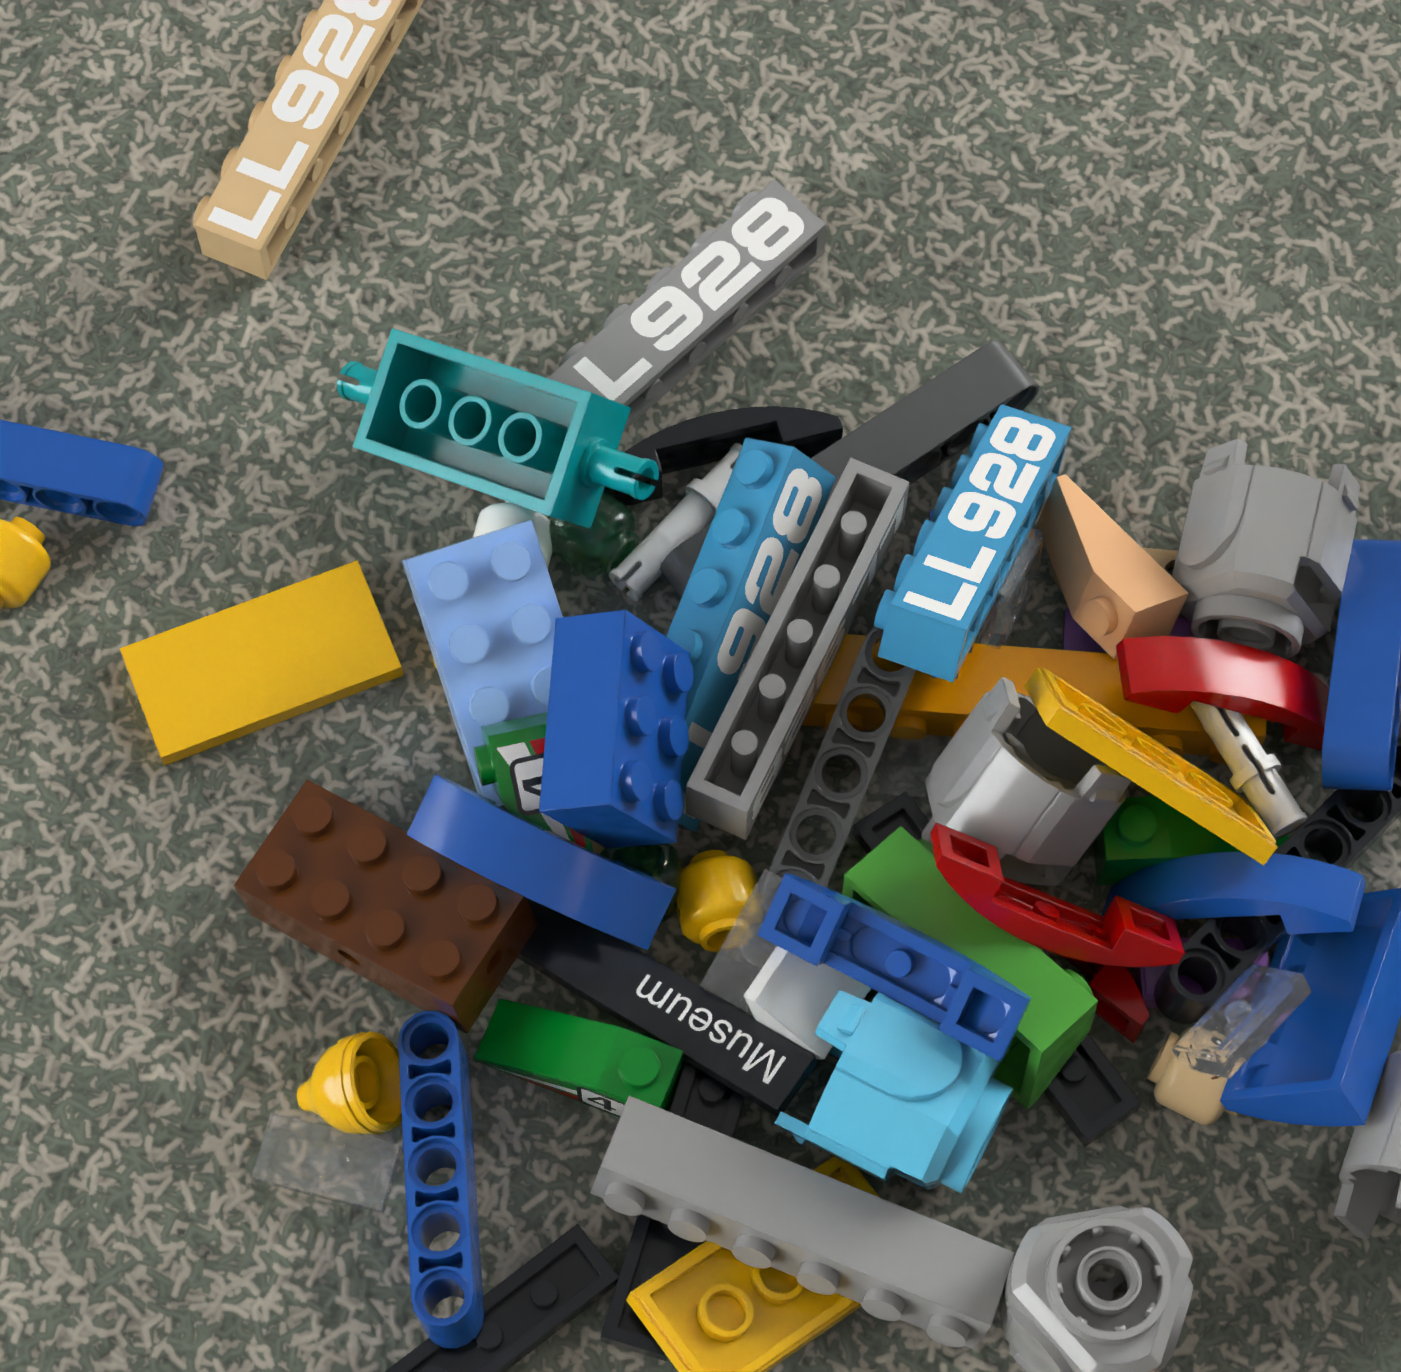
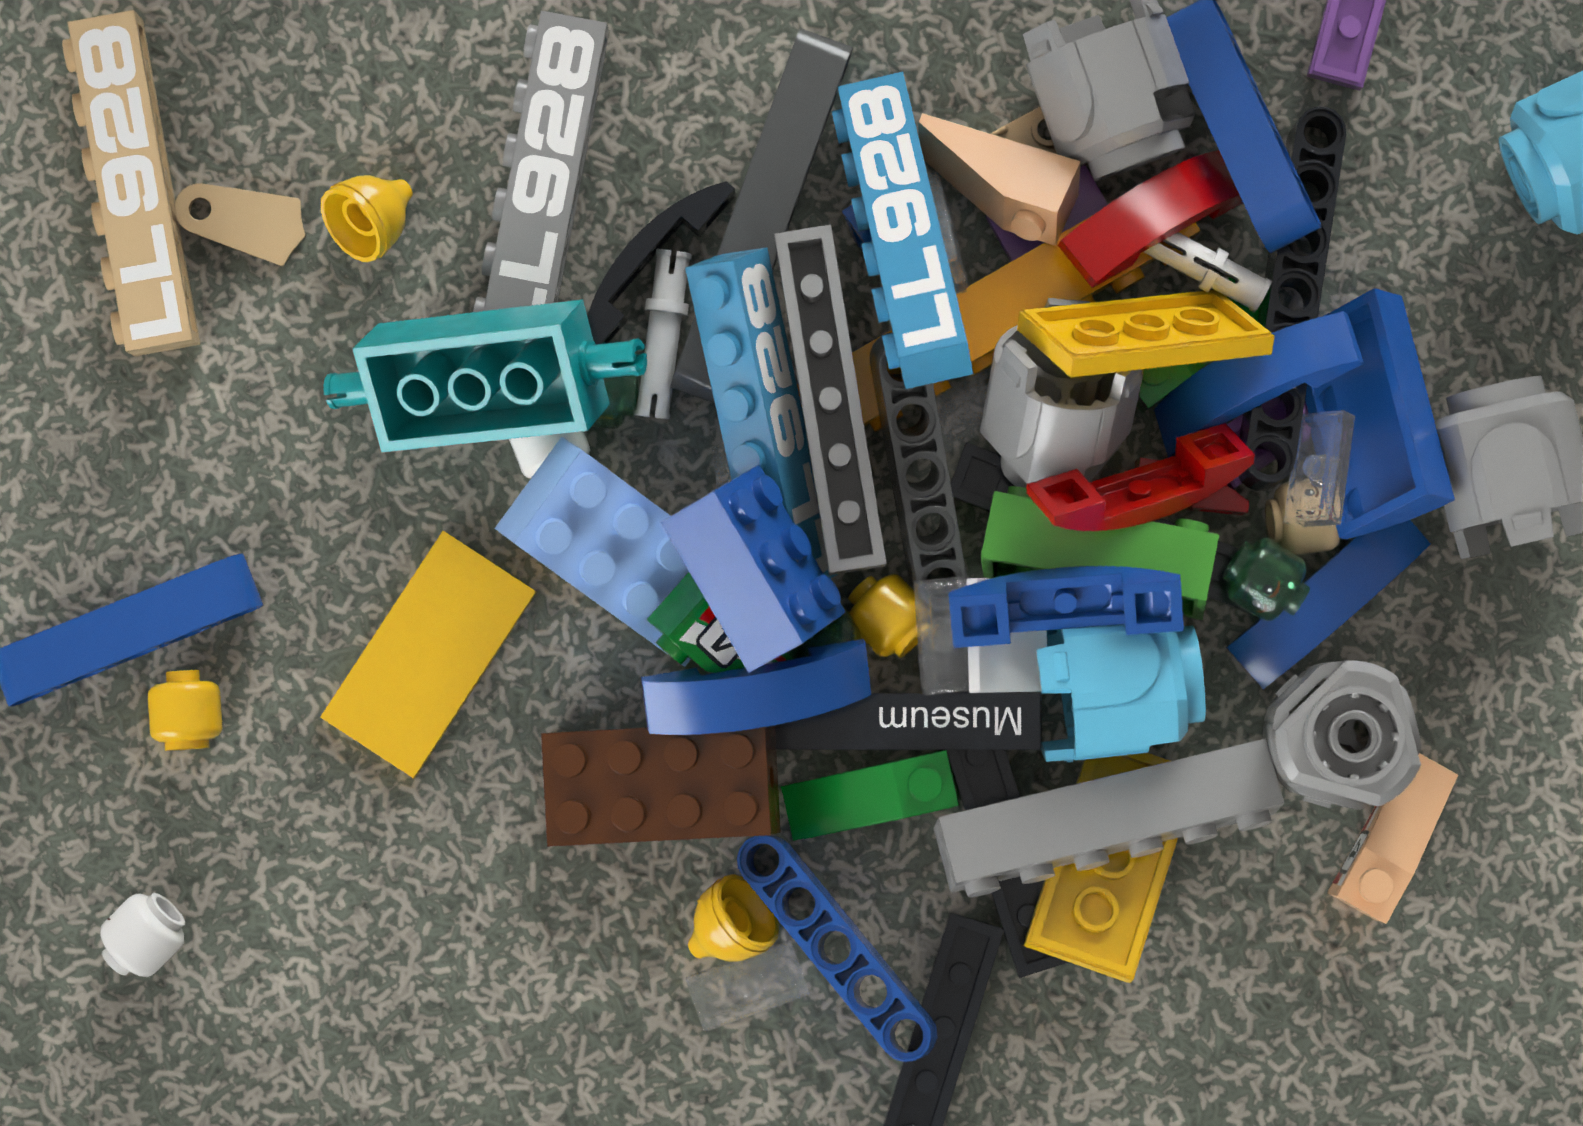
camera: 35 degrees left, 20 degrees up
none -> tan piece [174,183,306,266]
none -> yellow helmet [321,175,413,262]
none -> clear green head [1222,538,1310,622]
none -> blue slope [1226,520,1431,690]

